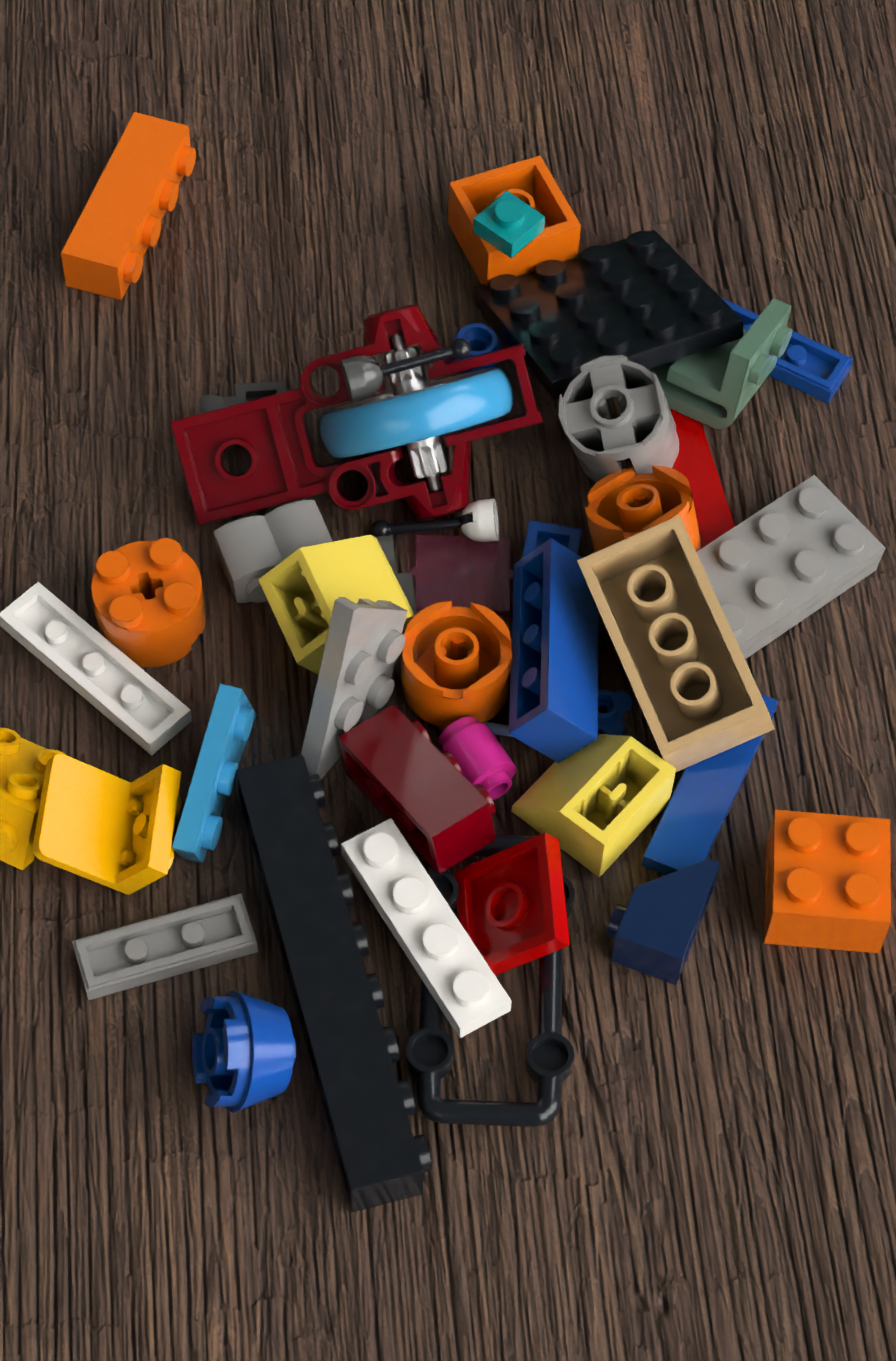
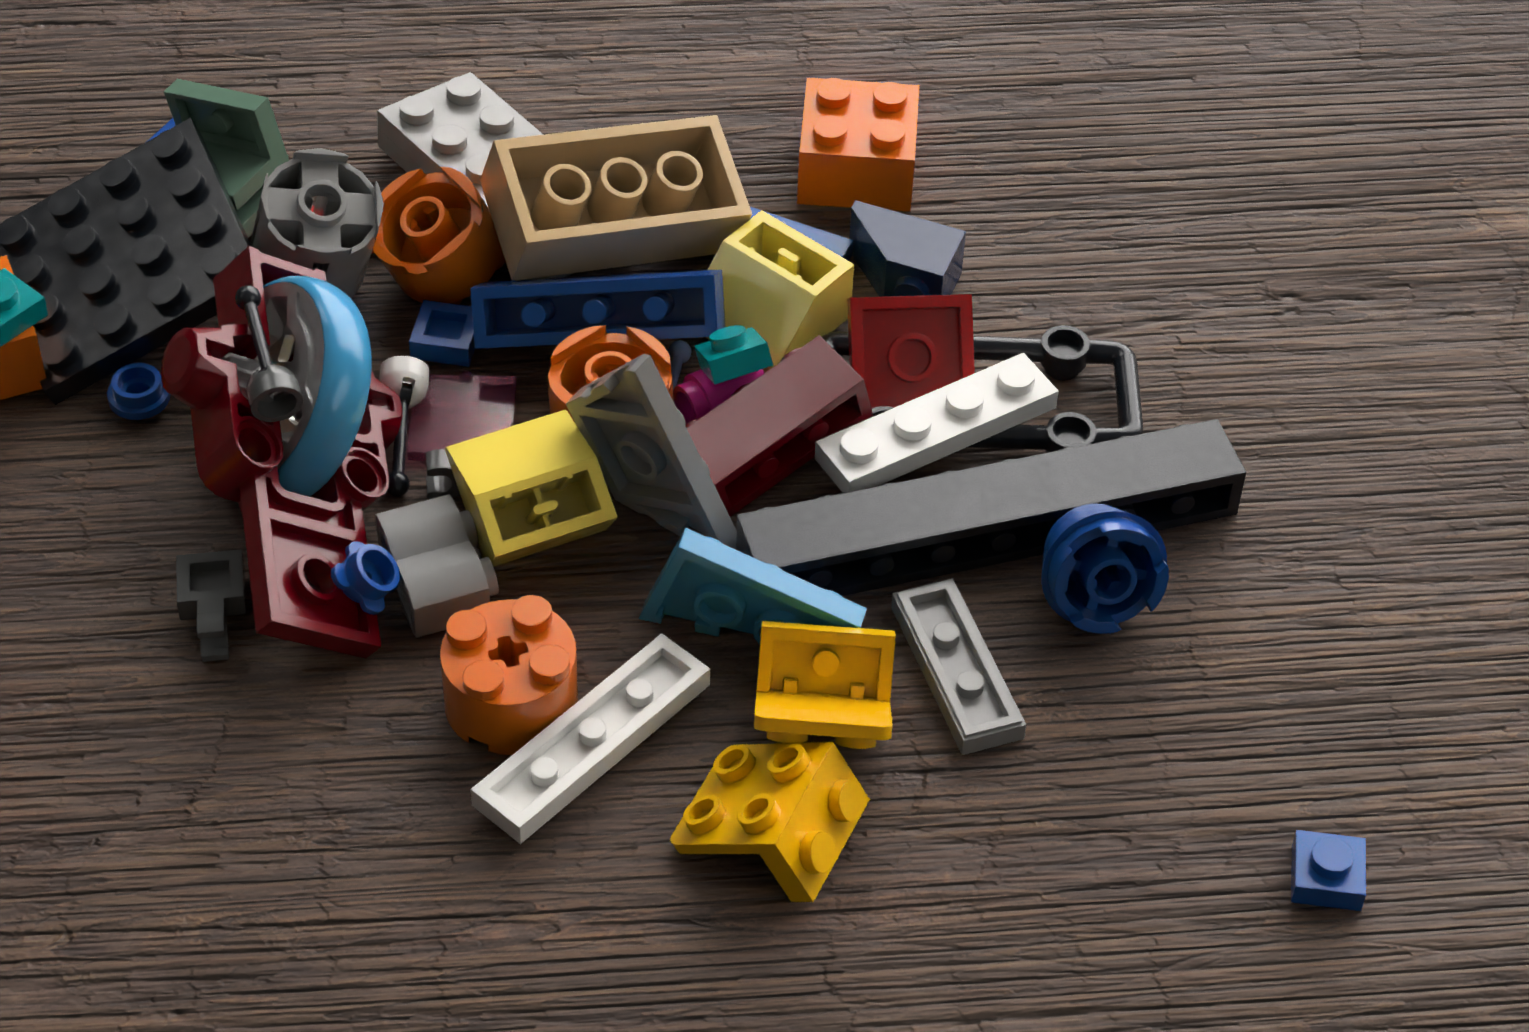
camera: 90 degrees left, 10 degrees down
none -> blue plate [331,541,400,615]
none -> teal plate [694,325,773,385]

